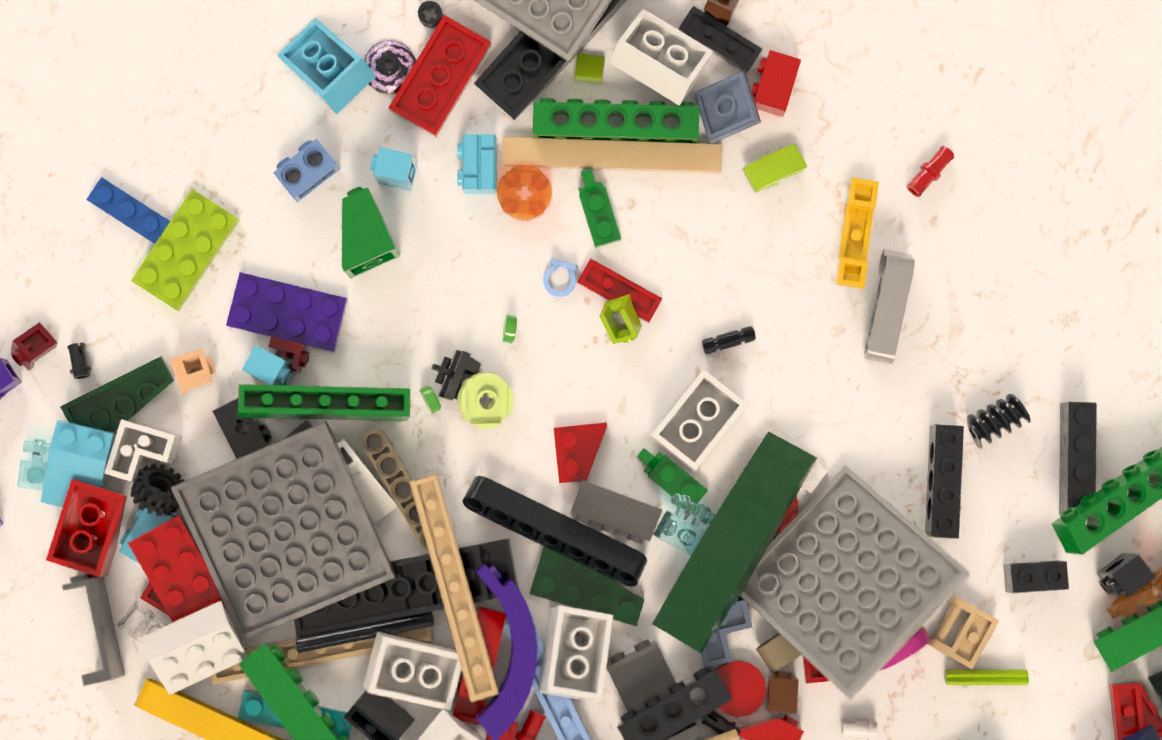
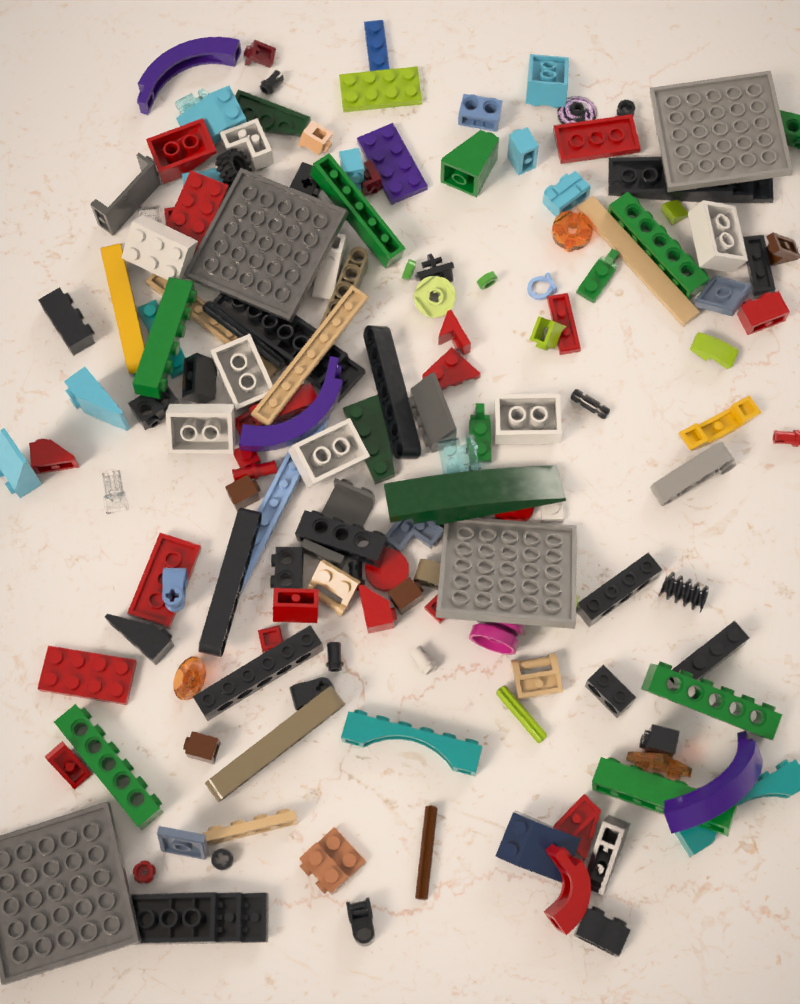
camera: 55 degrees right, 15 degrees down
none -> red slope [438,309,471,355]

